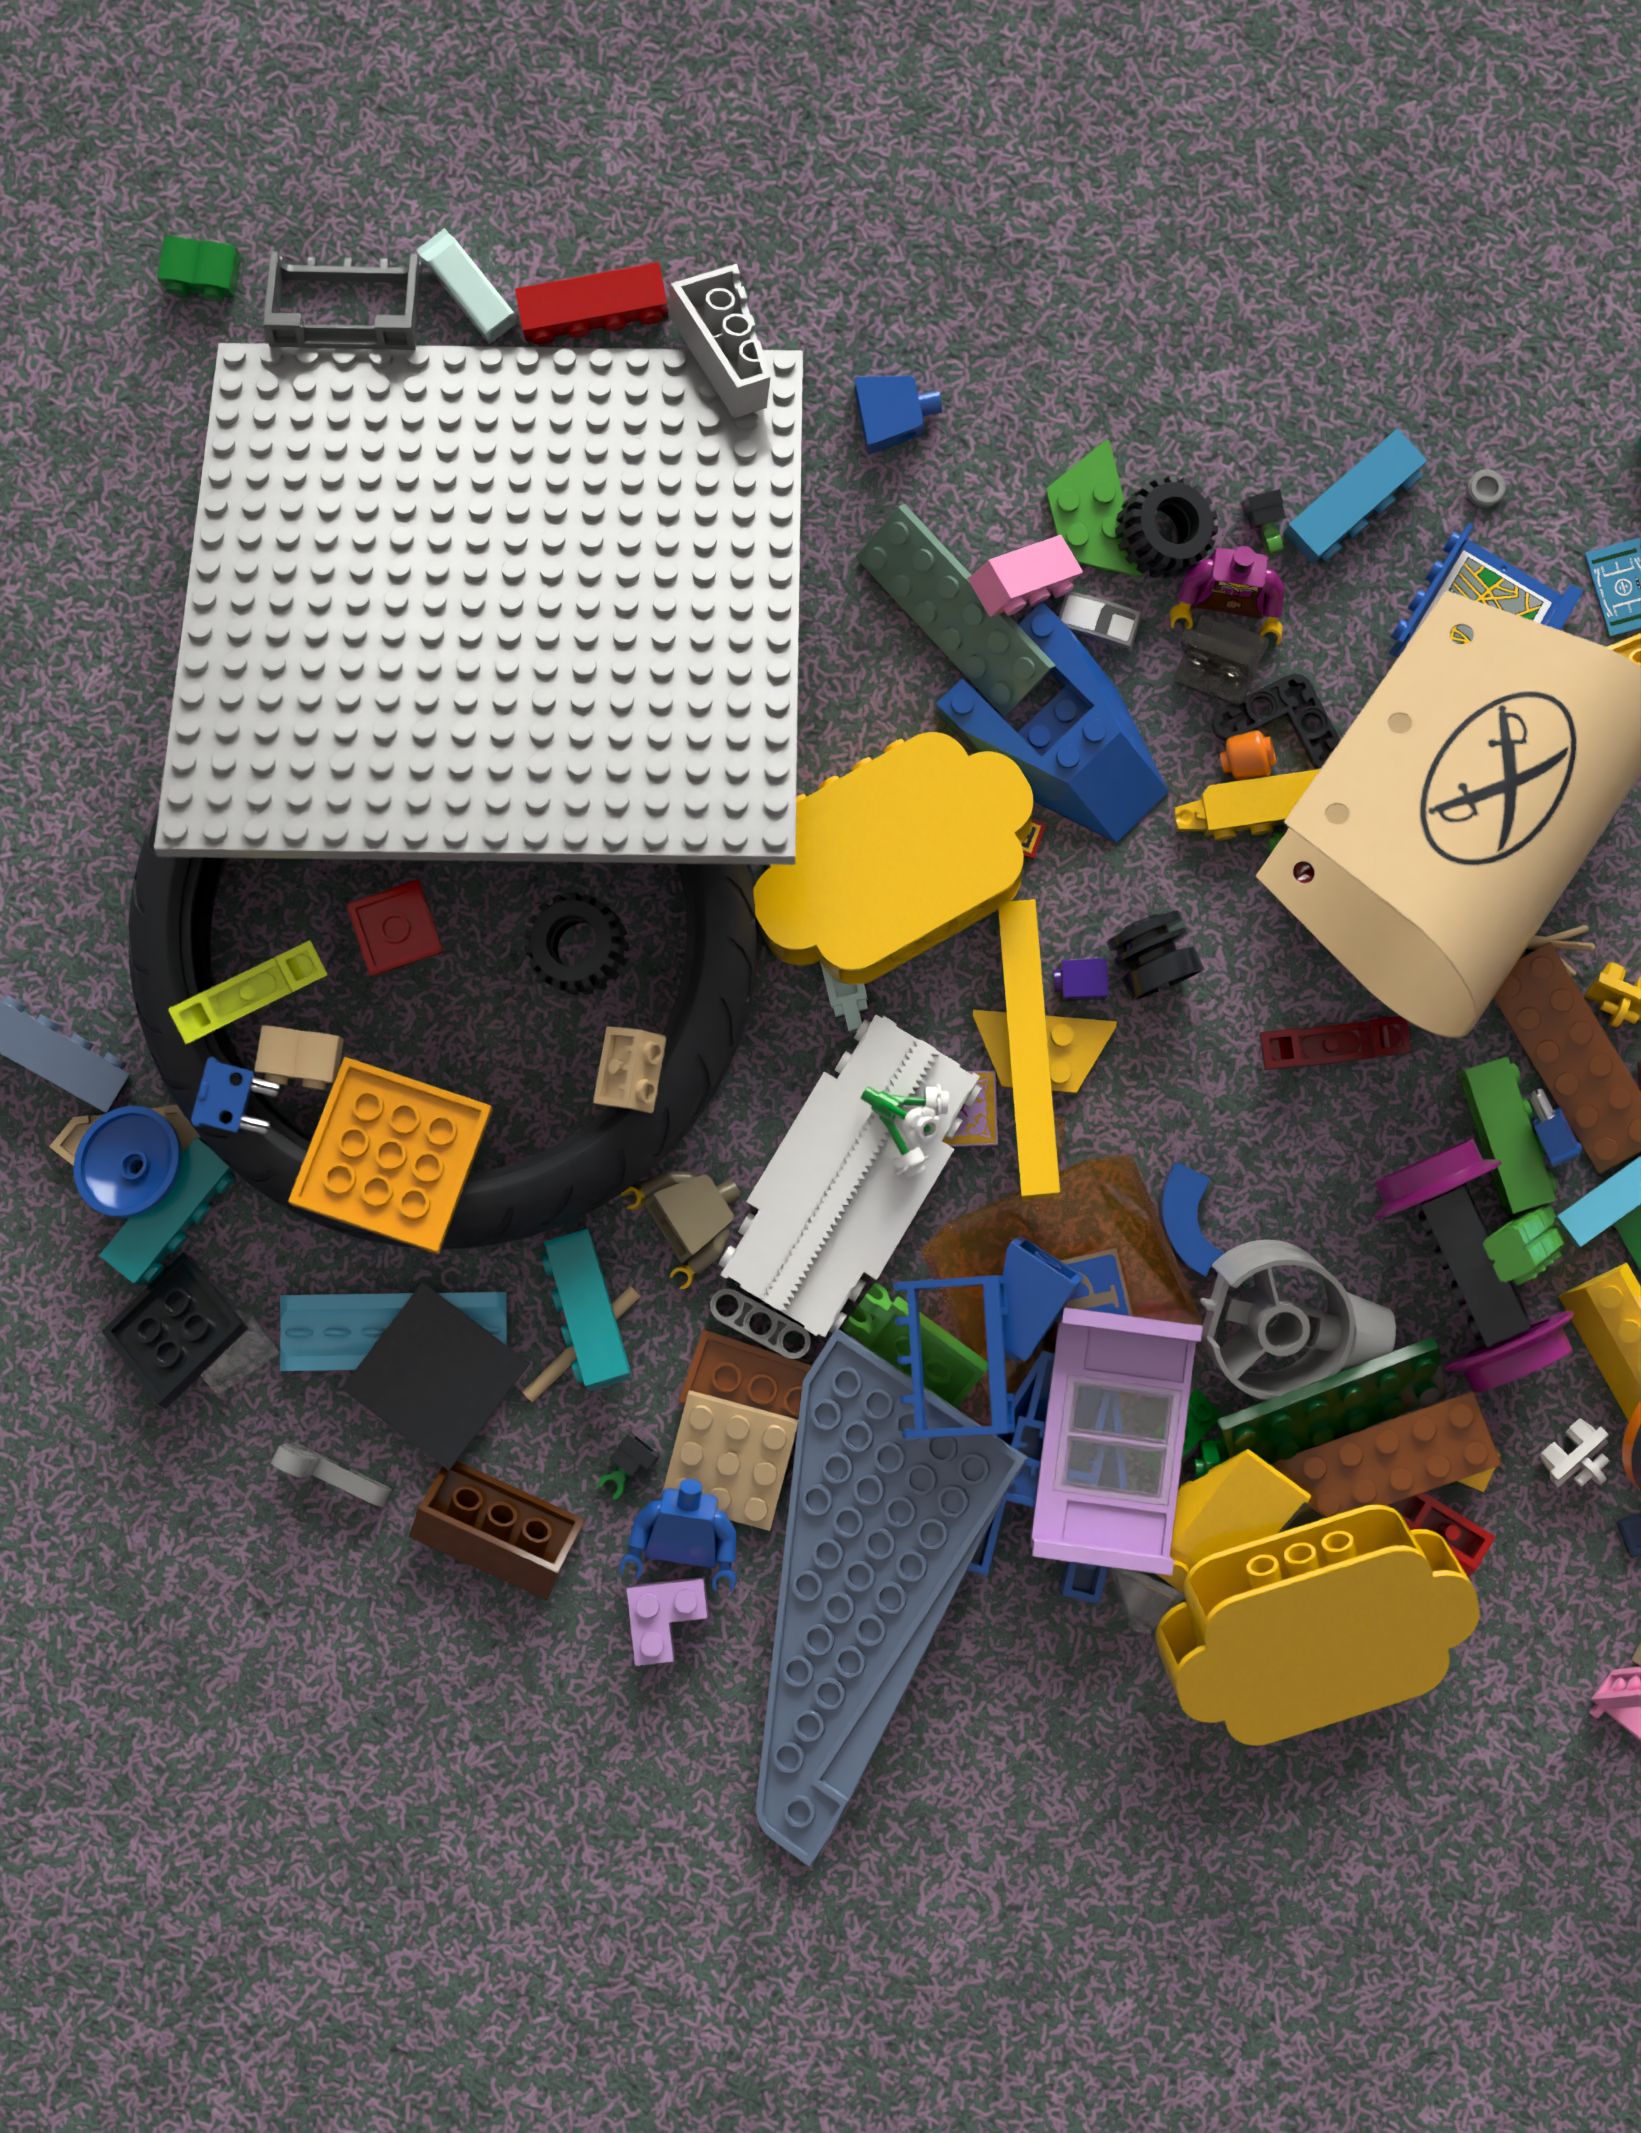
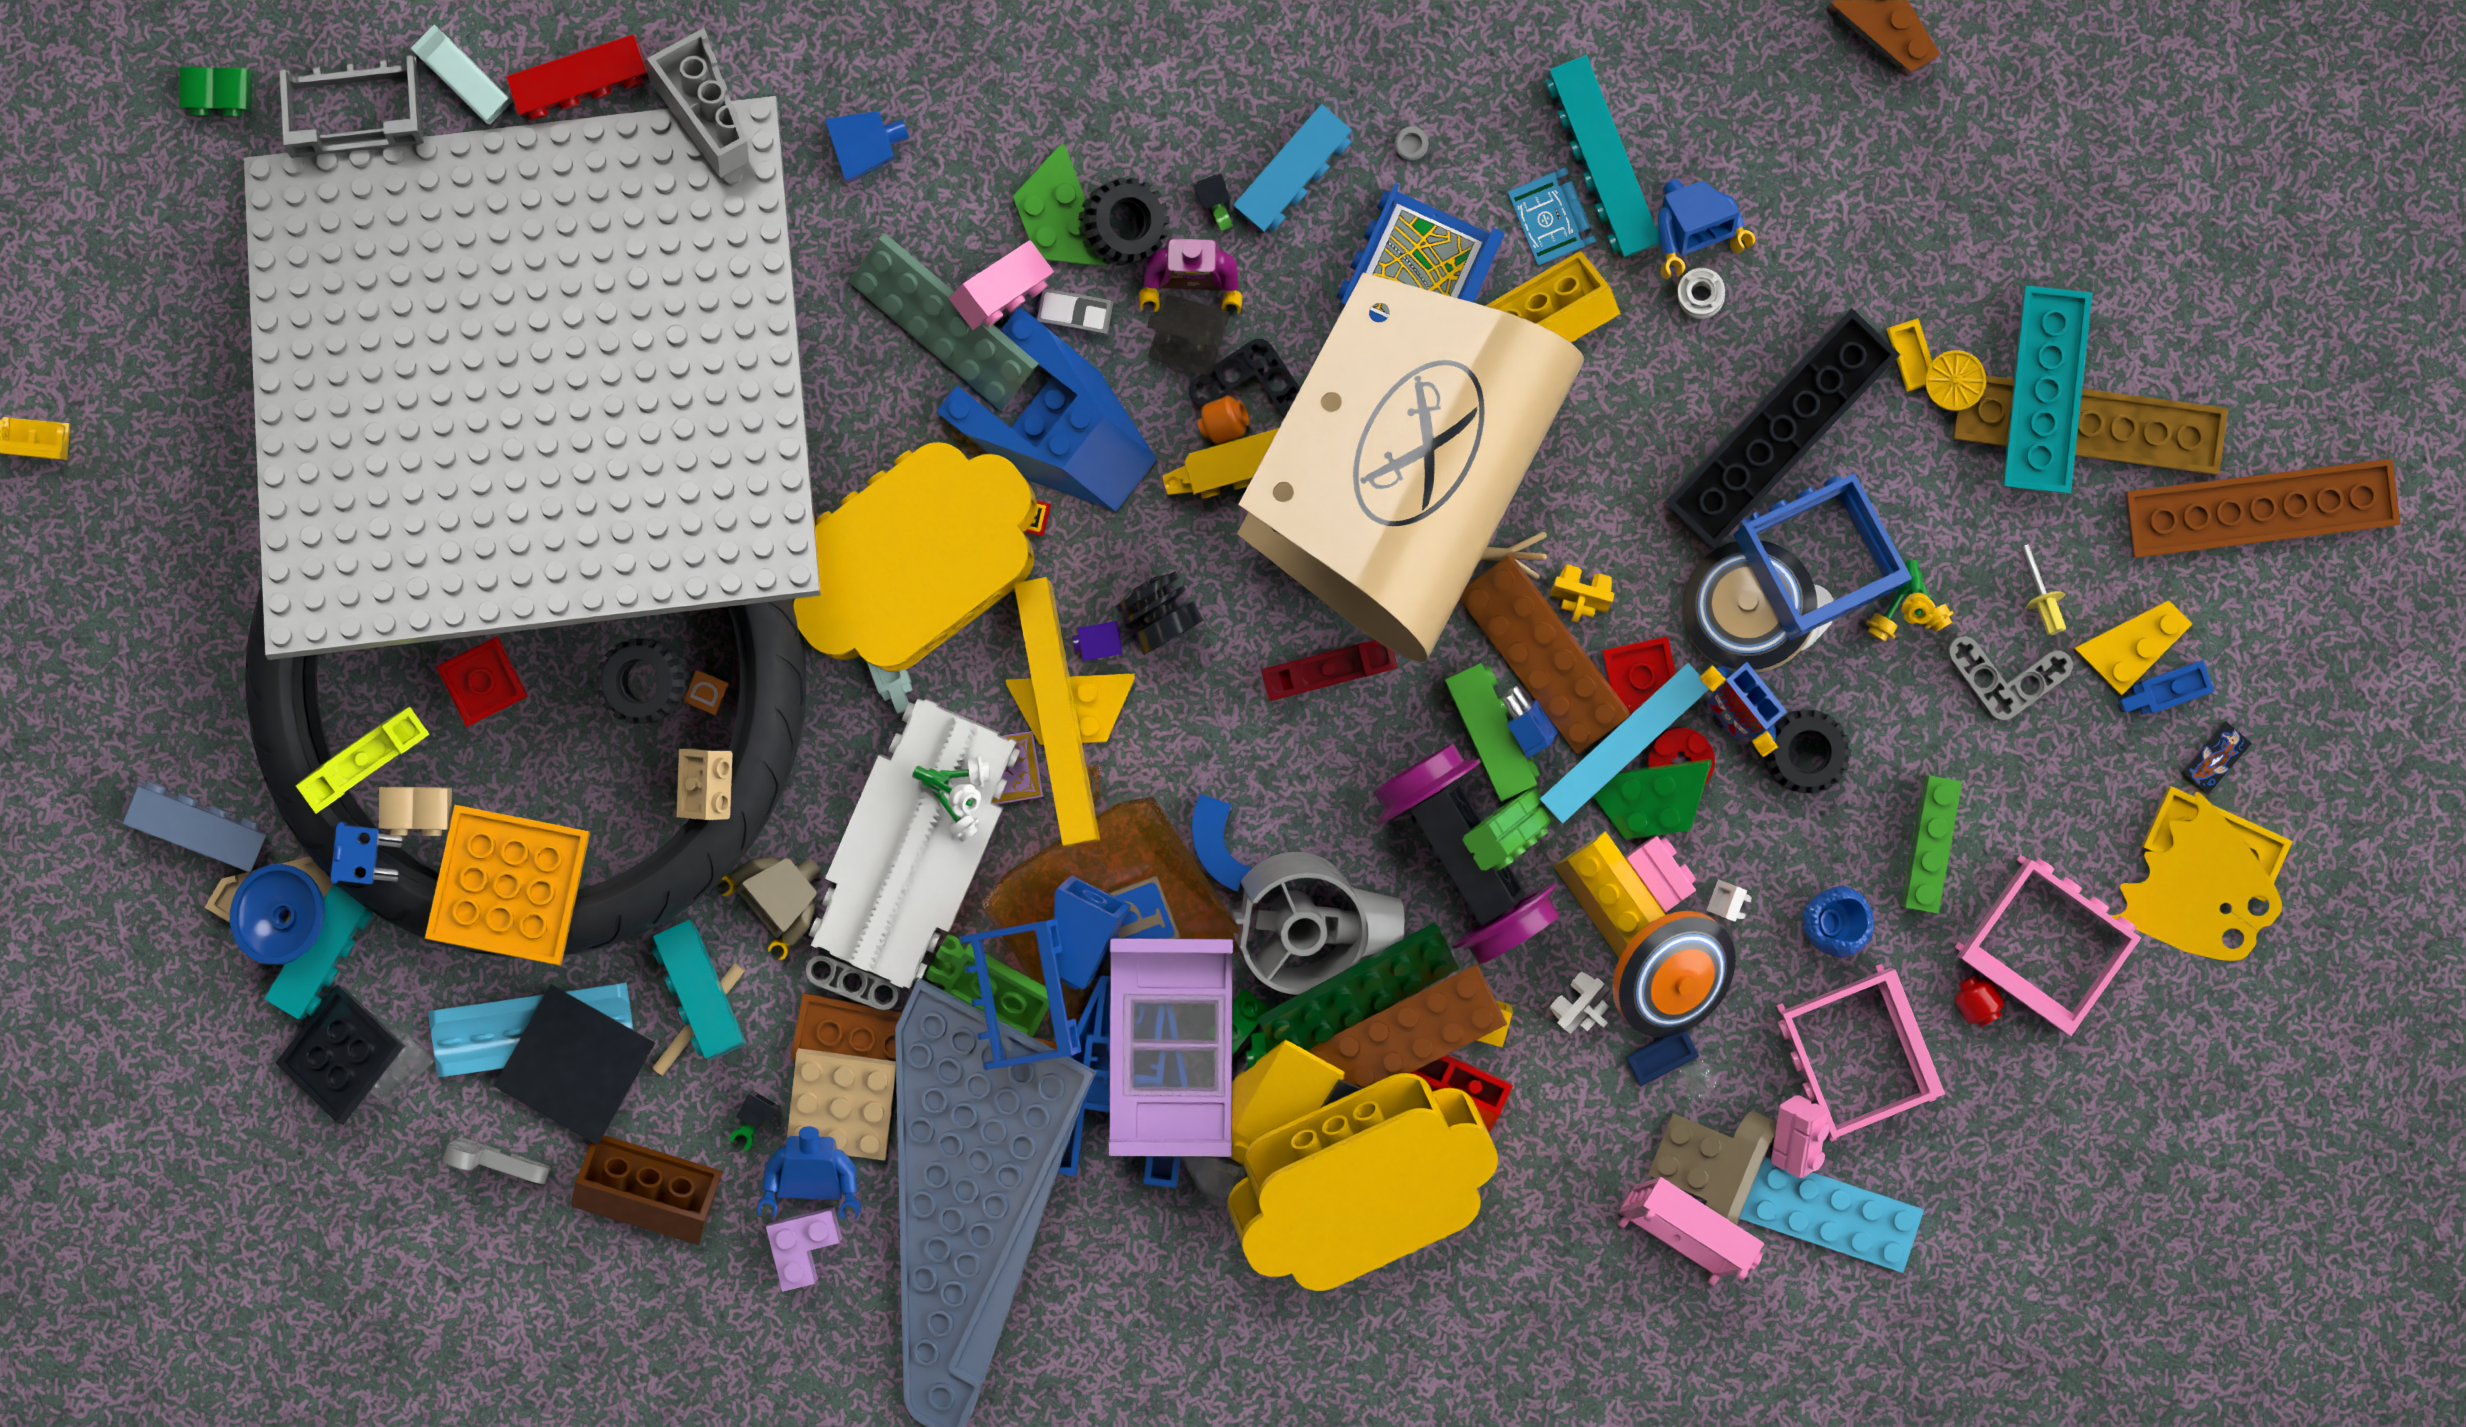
camera: 10 degrees left, 5 degrees up
none -> reddish brown tile [683,670,729,715]

